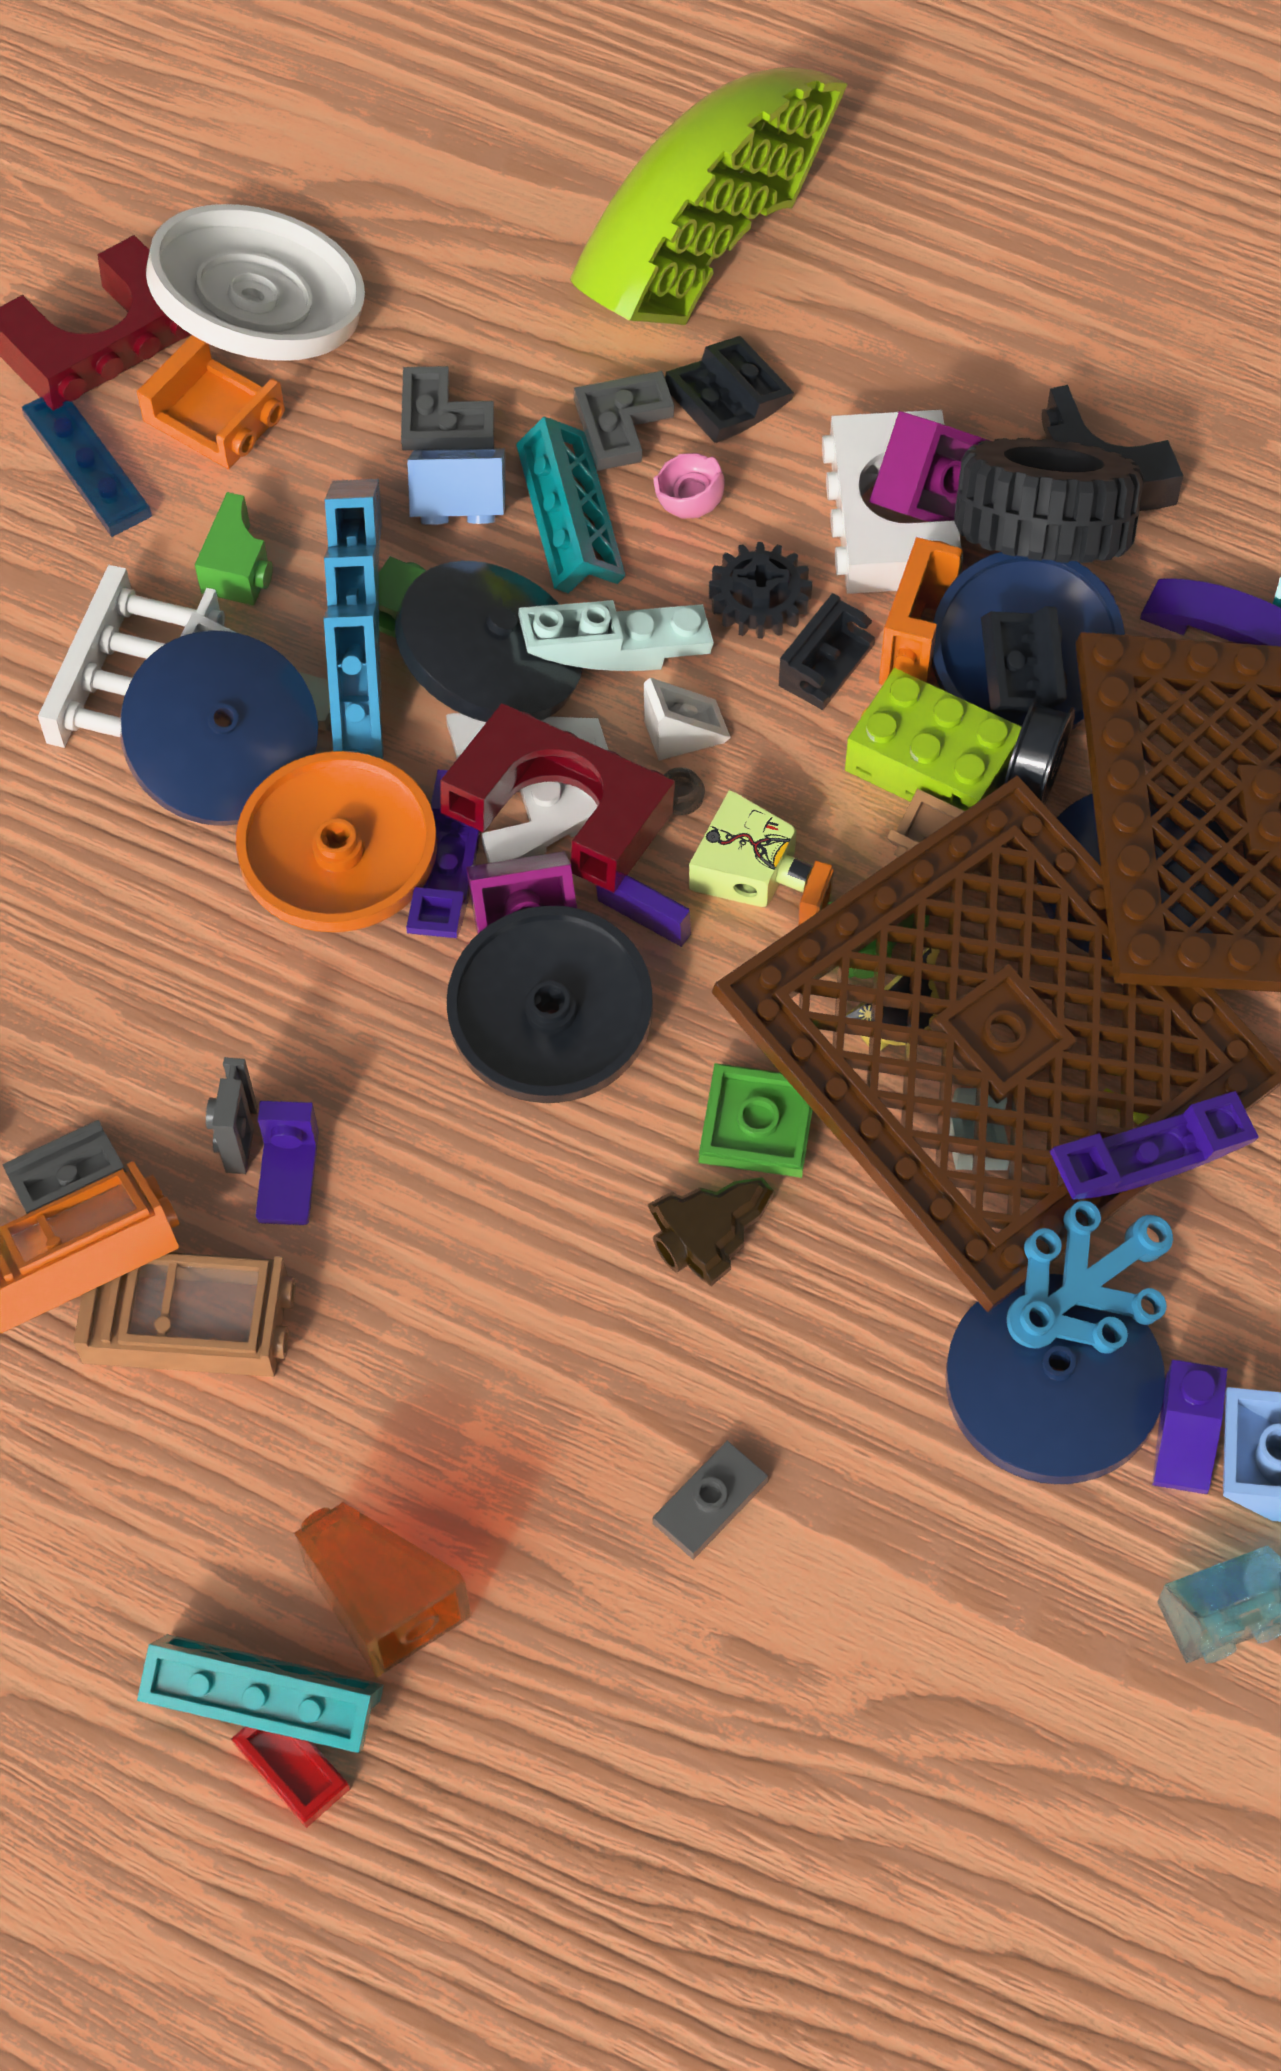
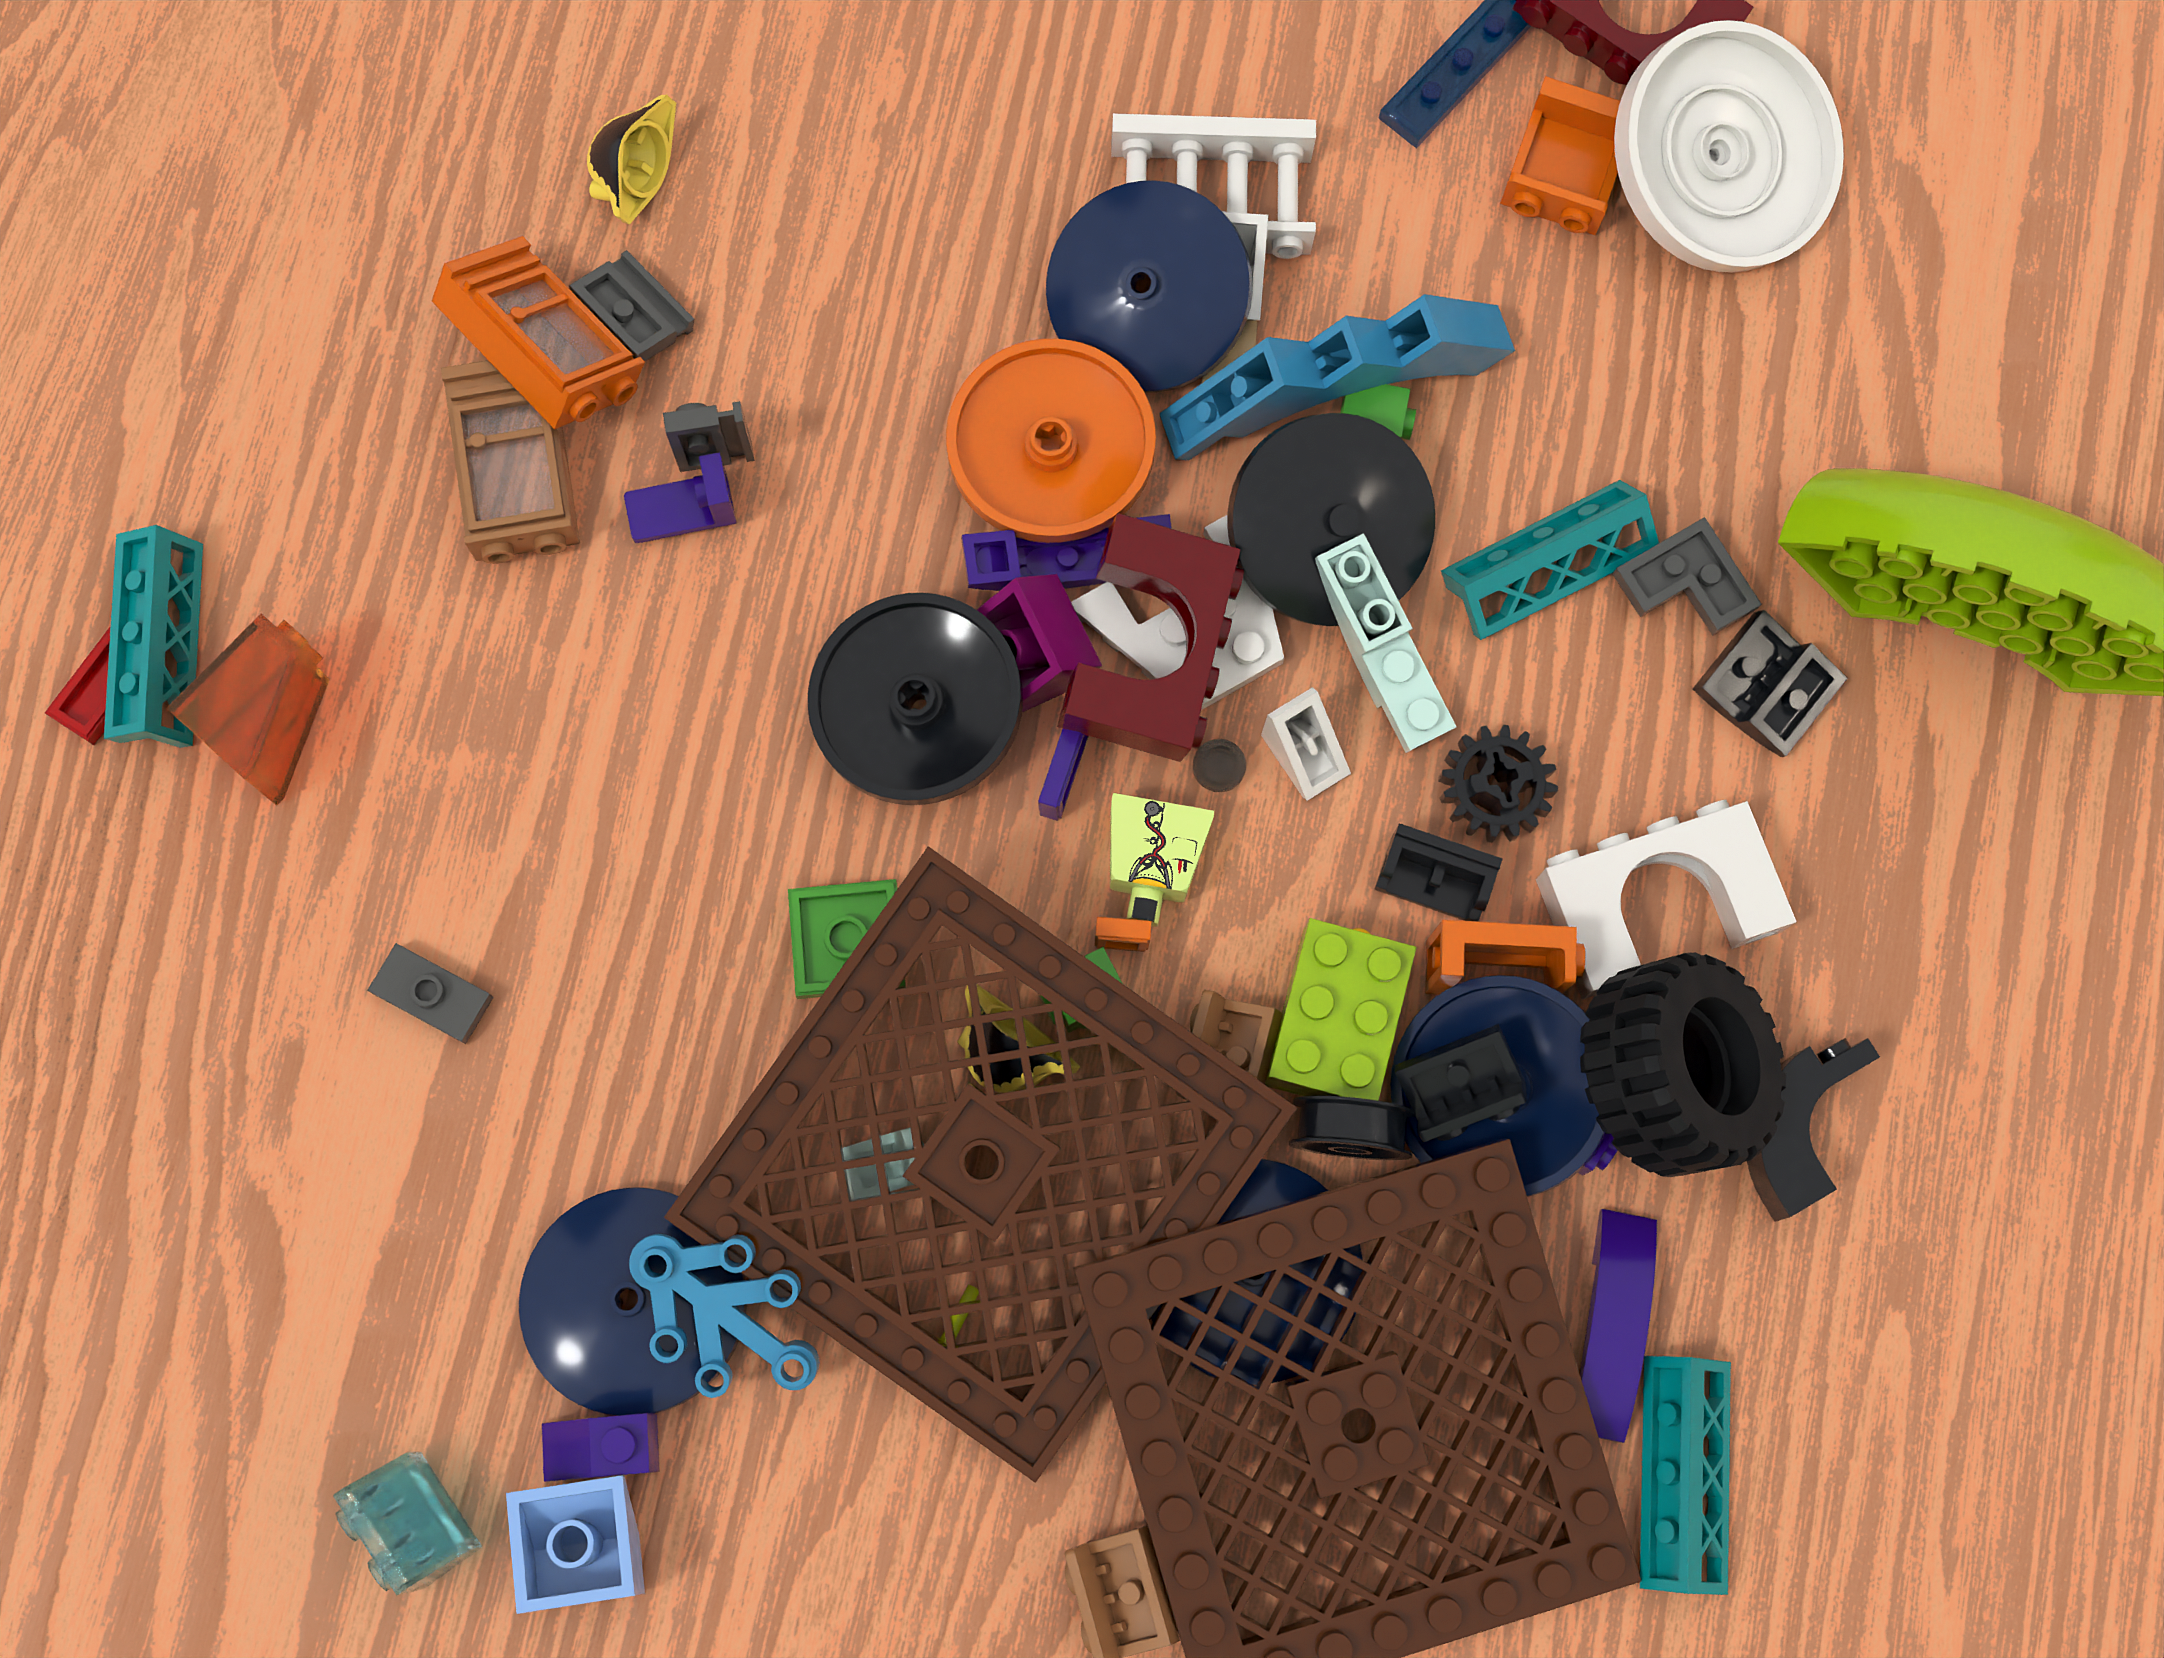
camera: 70 degrees right, 15 degrees up
bright green arch [195,492,273,606] -> none
dark grey plate [401,366,494,451] -> none
light blue slope [407,448,505,525] -> none
dark brown rock [648,1177,774,1286] -> none
bright pink hair [654,453,725,519] -> none
magenta slope [869,411,991,522] -> none
dark purple slope [1050,1091,1259,1199] -> none

